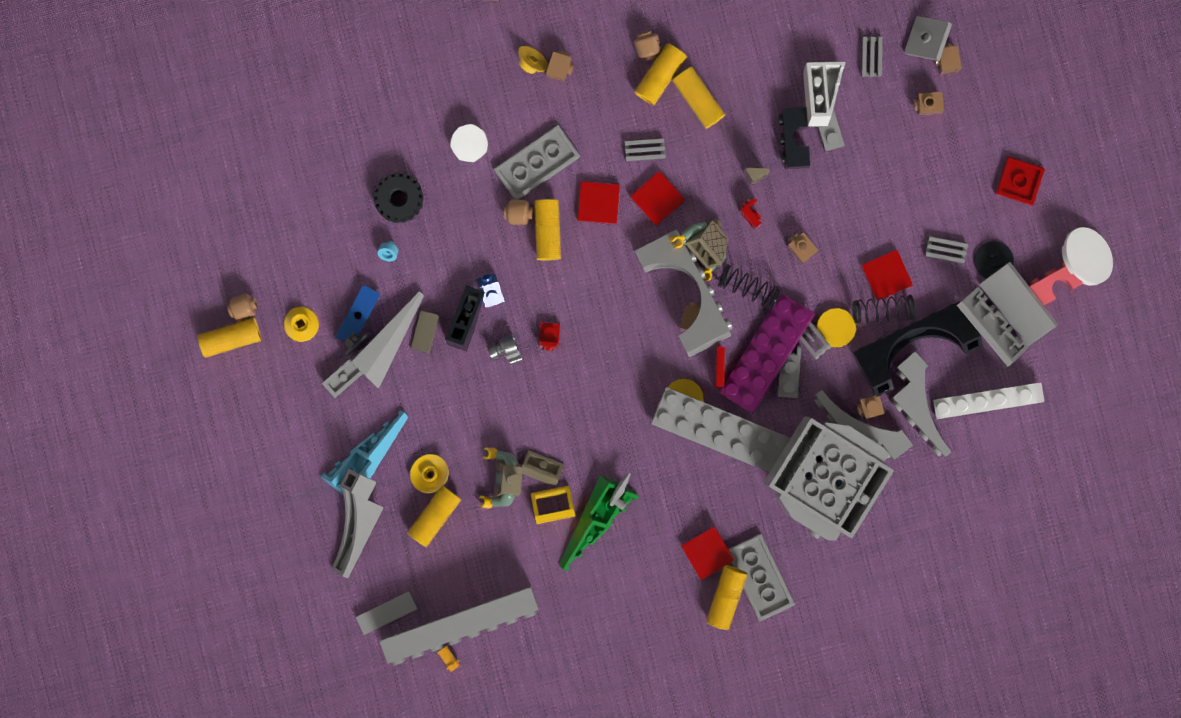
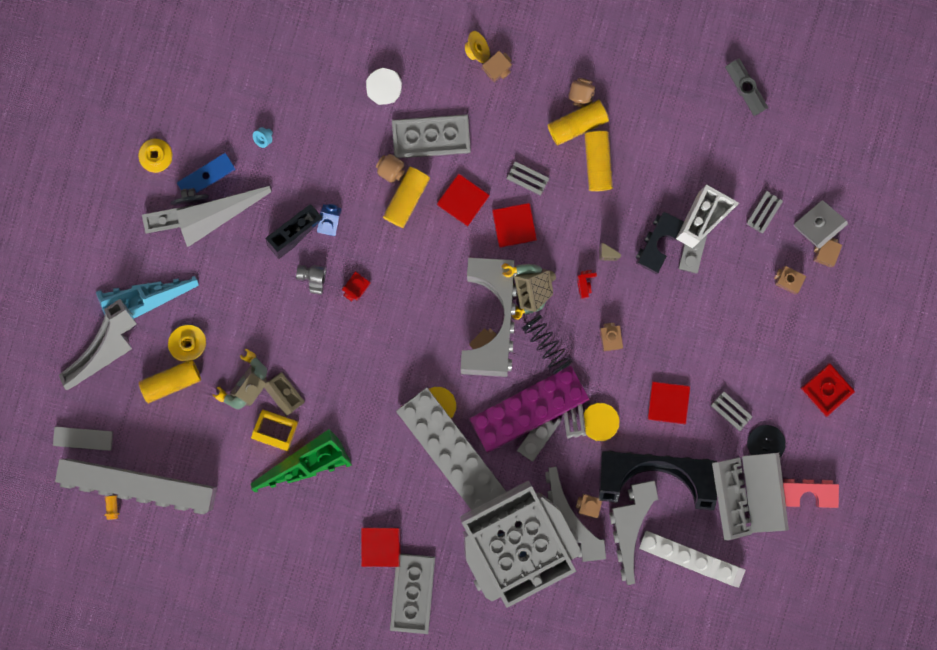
camera: 30 degrees right, 0 degrees up
yellow piece [197,317,261,358] -> none
medium nougat head [227,293,258,321] -> none
black tyre [373,173,424,223] -> none
dark tan slope [411,311,440,354] -> none
light grey bar [610,472,631,510] -> none
yellow piece [706,565,748,630] -> none
red tile [714,346,725,388] -> none
black piece [852,294,916,325] -> none
white tile [1062,227,1113,286] -> none

